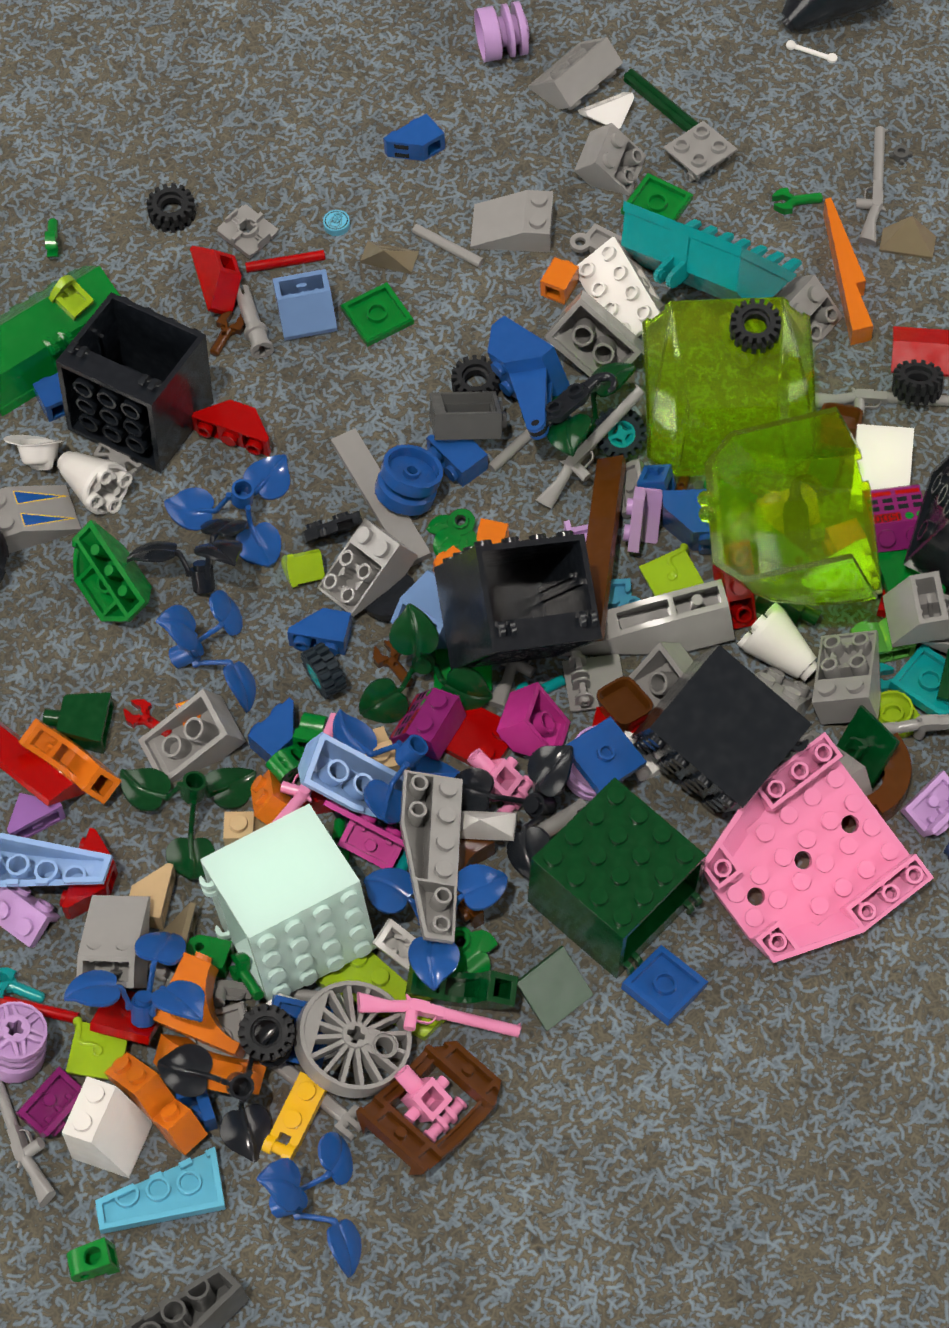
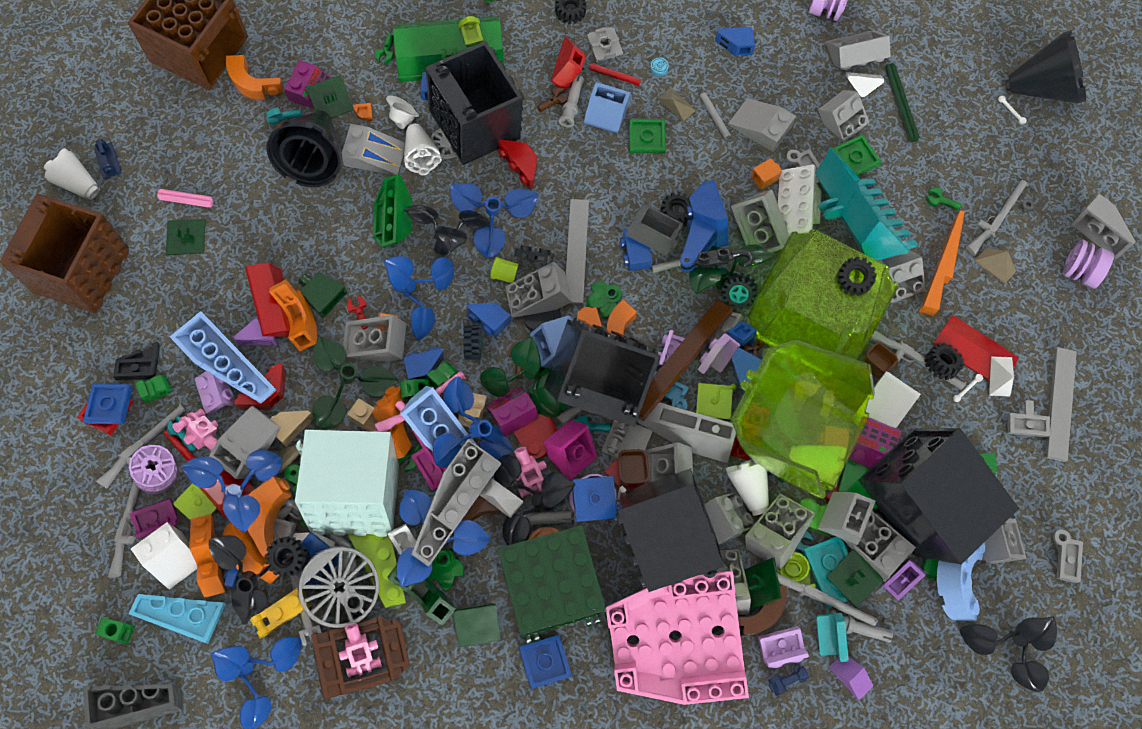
camera: 25 degrees right, 10 degrees up
bright pink piece [357,992,521,1038] -> none
blue wheel [375,444,443,516] -> none
light grey piece [535,384,646,509] -> none
light grey hinge [663,121,738,182] -> none
none -> bright pink piece [172,408,218,452]

